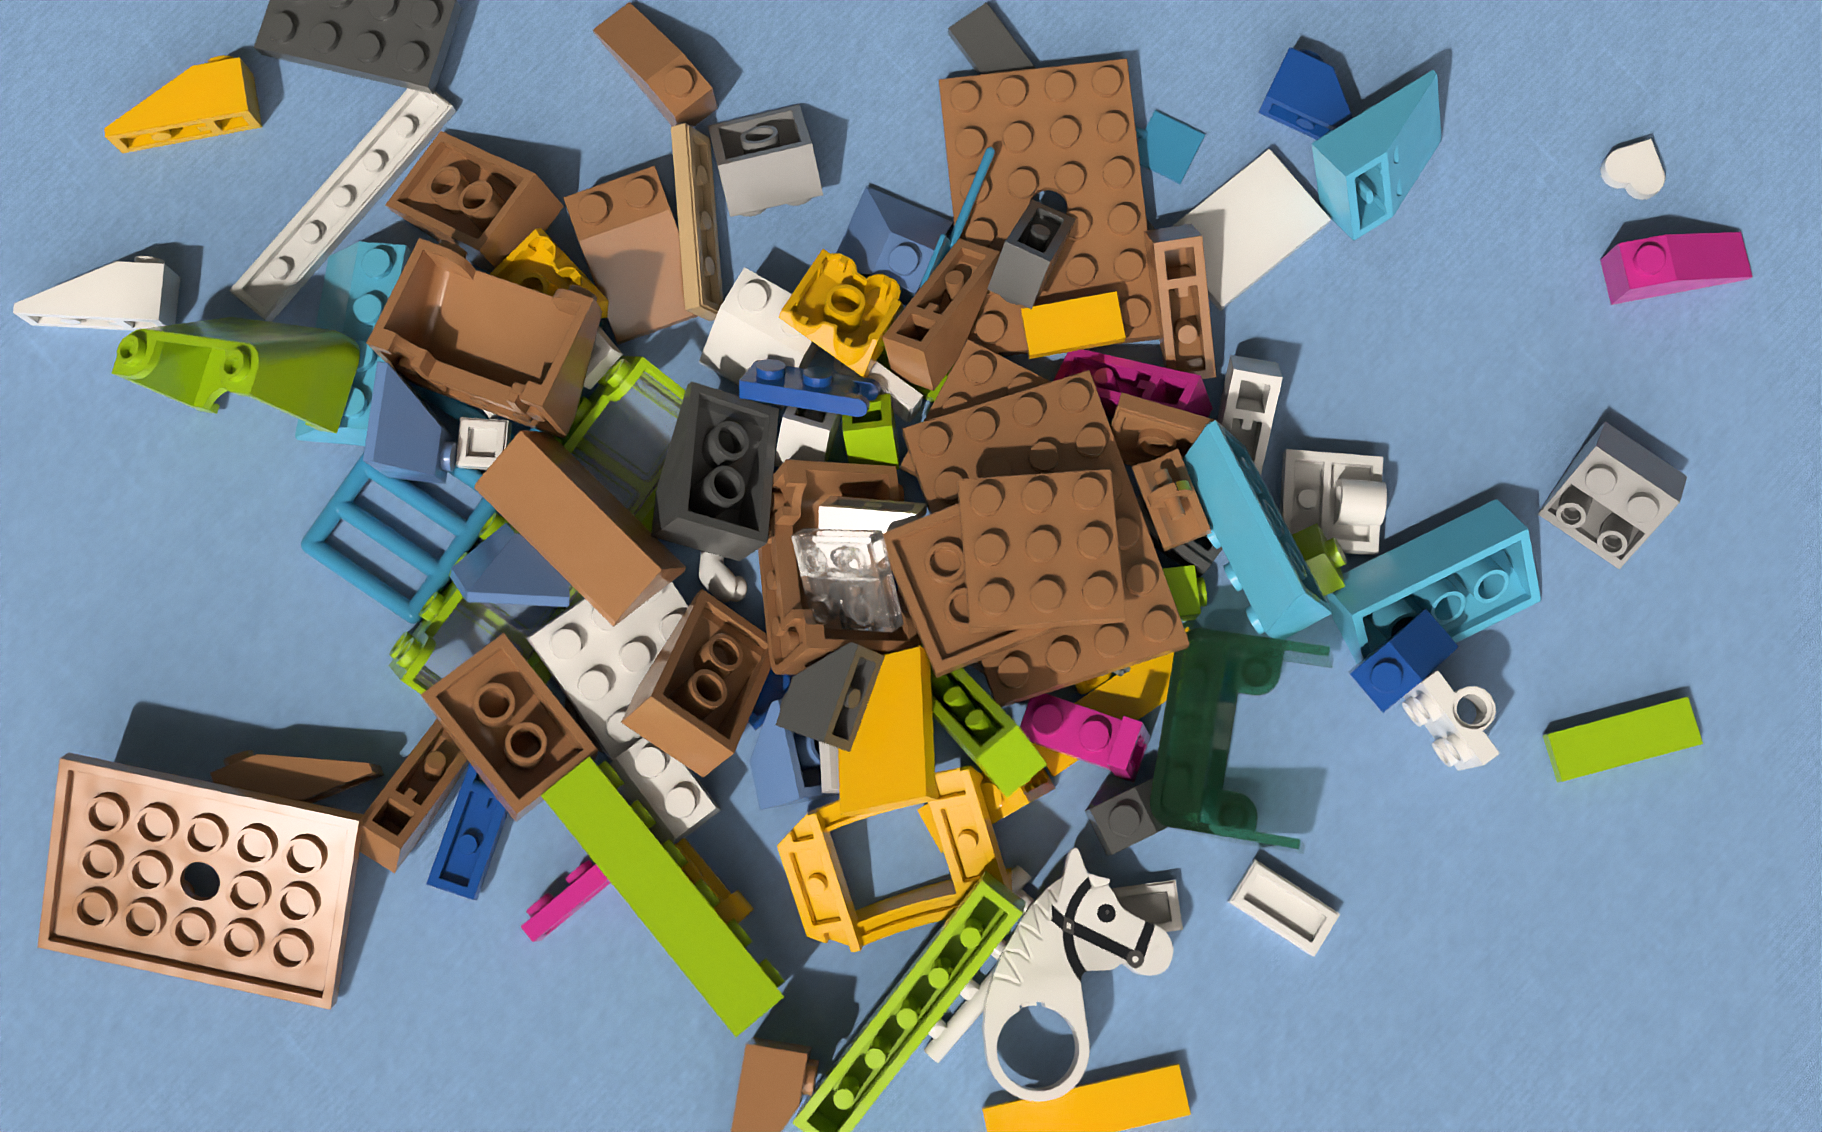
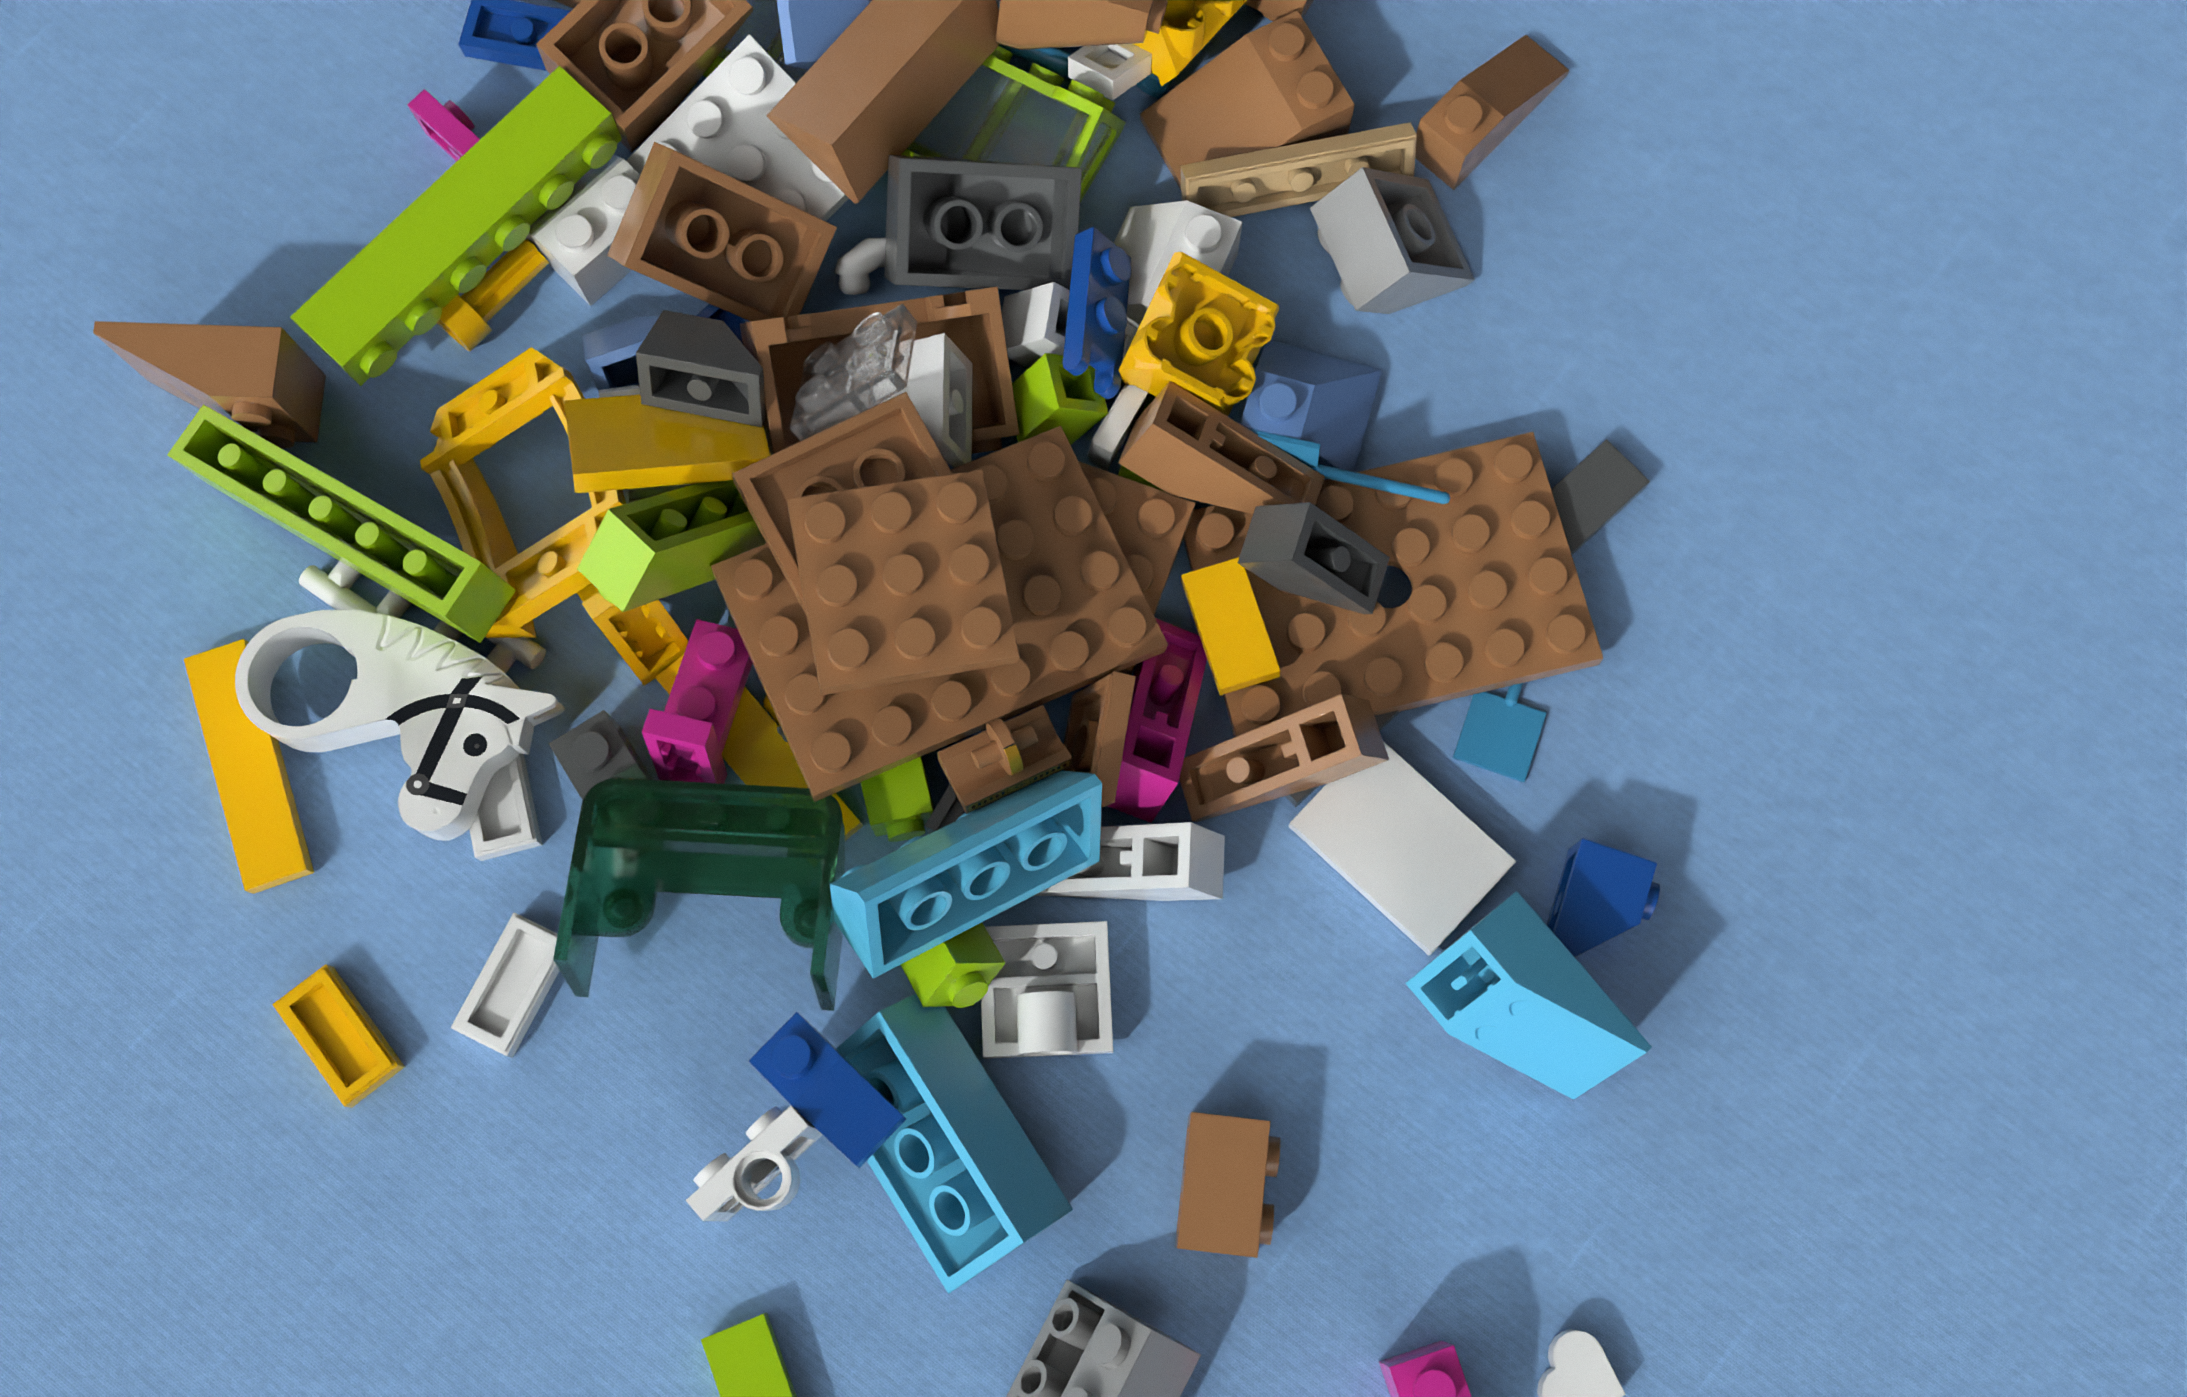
camera: 85 degrees right, 5 degrees down
none -> yellow tile [272,964,405,1108]
none -> medium nougat brick [1175,1112,1280,1258]

